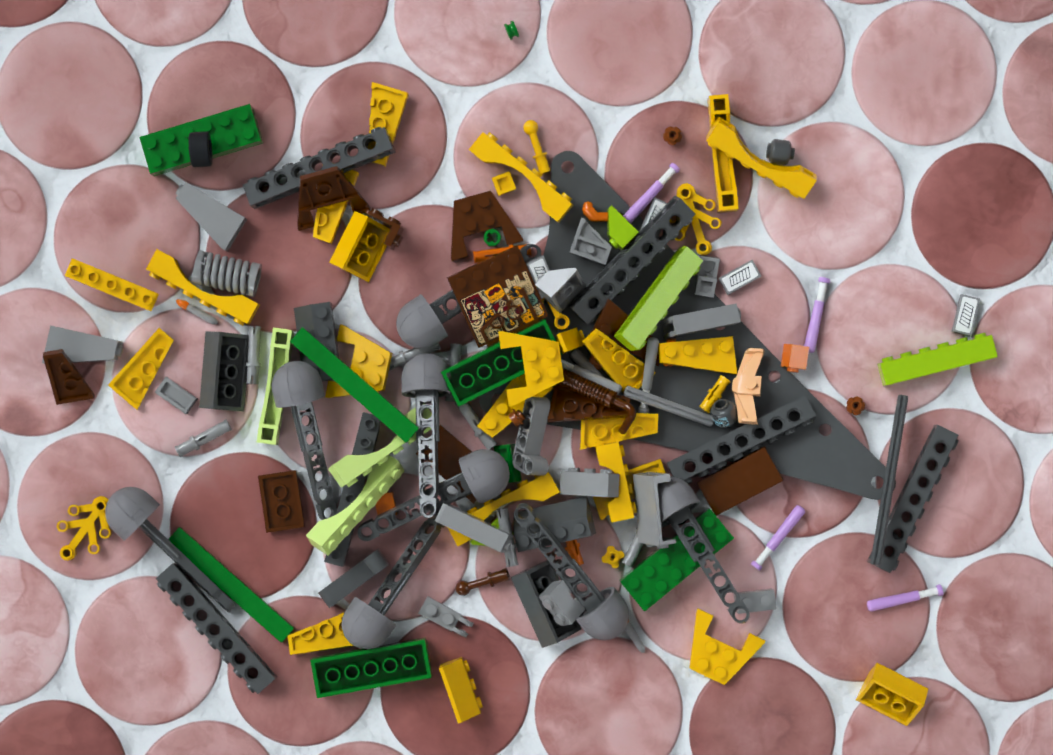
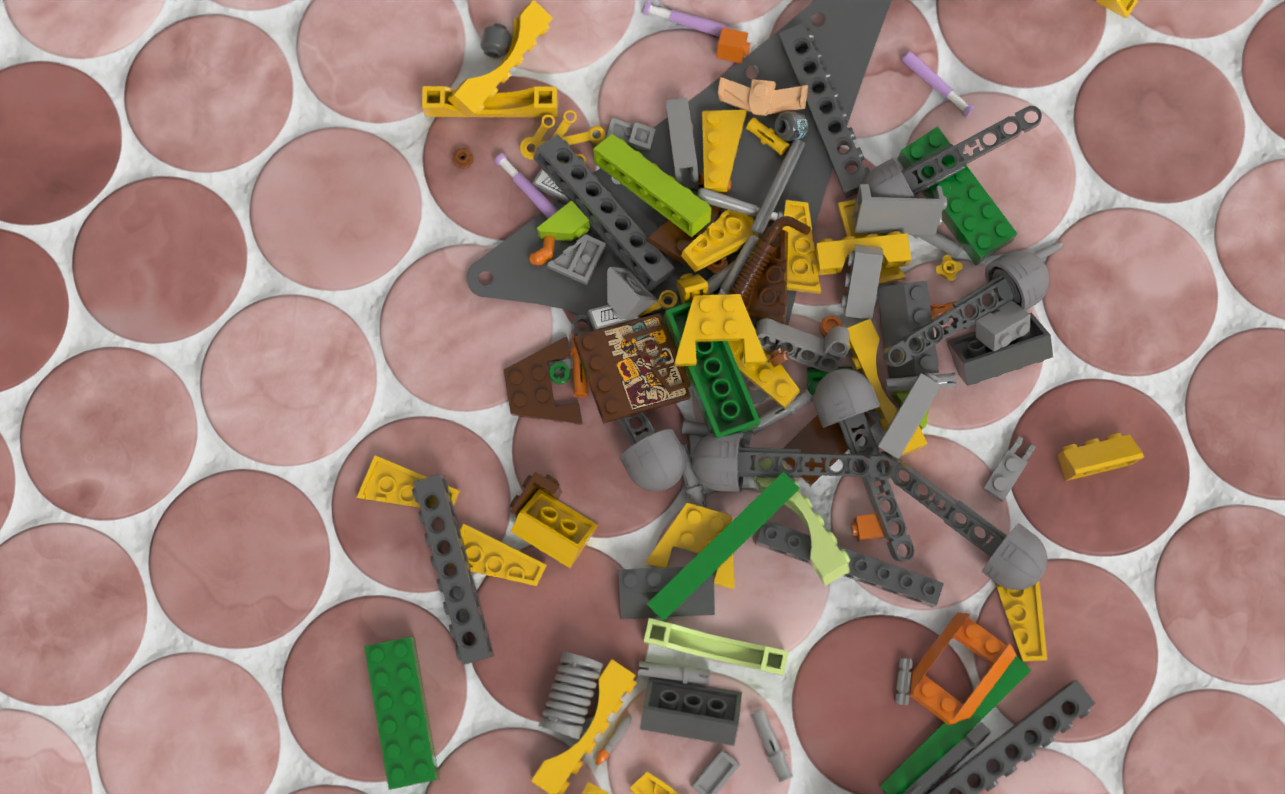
camera: 80 degrees left, 10 degrees down
light grey slope [176,182,247,252] -> none
black tyre [189,131,213,167] -> none
reddish brown plate [258,470,305,533] -> none
piece [272,361,337,520] -> none
reddish brown wing [297,166,370,231] -> none
yellowish green arch [306,455,405,556] -> none
green brick [310,637,433,698] -> none
dark grey beam [318,549,389,608] -> none
reddish brown pin [455,568,510,596] -> none
yellow arch [469,132,573,223] -> none
yellow plate [492,171,516,196] -> none
green bush [504,21,519,40] -> none
yellow pin [523,120,551,175] -> none
yellow wing [689,608,765,685] -> none
reddish brown tile [697,446,784,516] -> none
white tile [718,260,761,295] -> none
light grey brick [734,588,776,614] -> none
none -> orange plate [820,316,843,337]
none -> light grey axle [895,658,913,705]
none -> orange wedge [910,612,1016,725]

